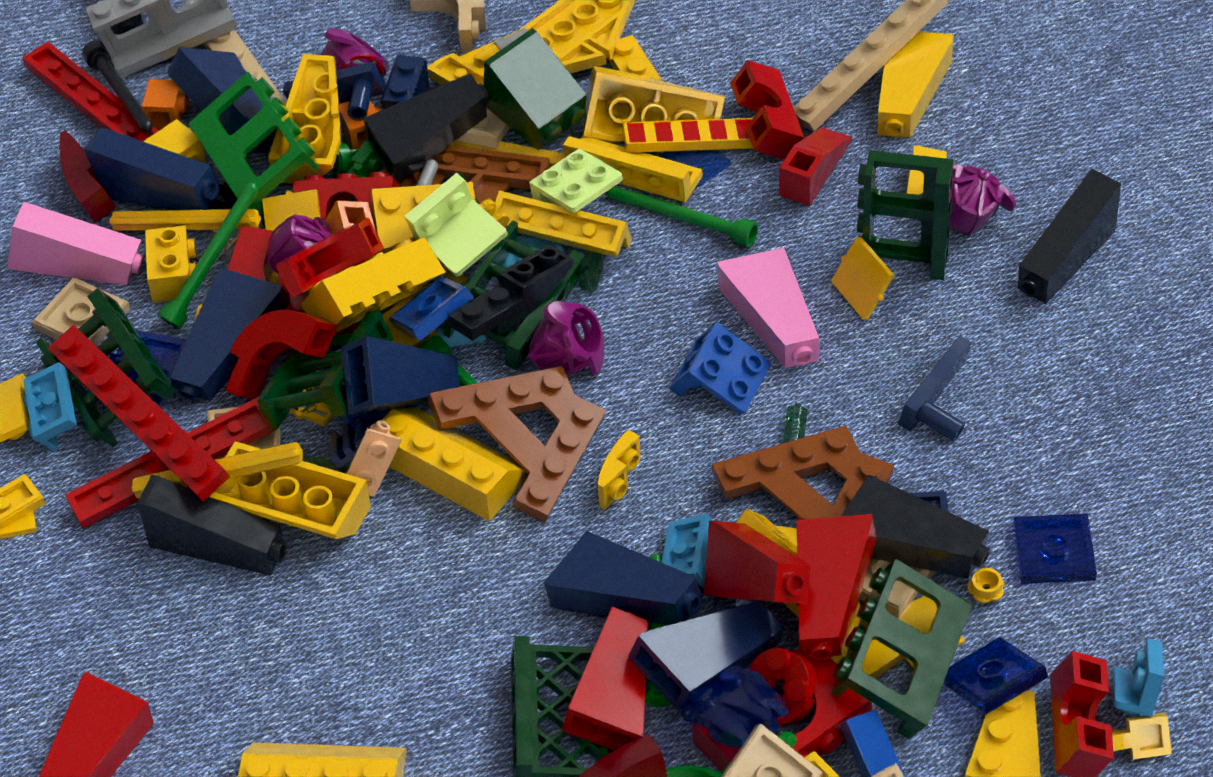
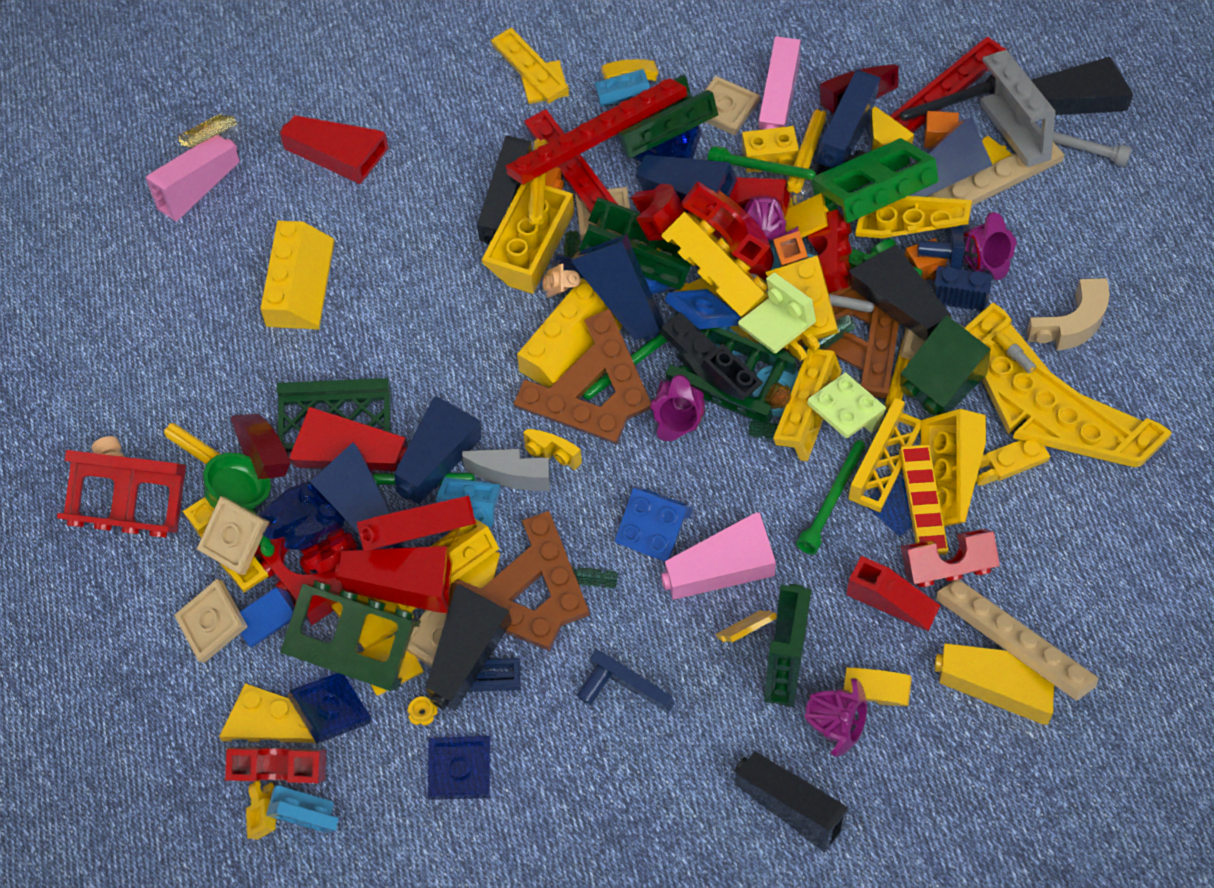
camera: 90 degrees right, 10 degrees up
none -> light grey slope [462,449,550,491]
none -> clear orange plate [765,383,791,409]

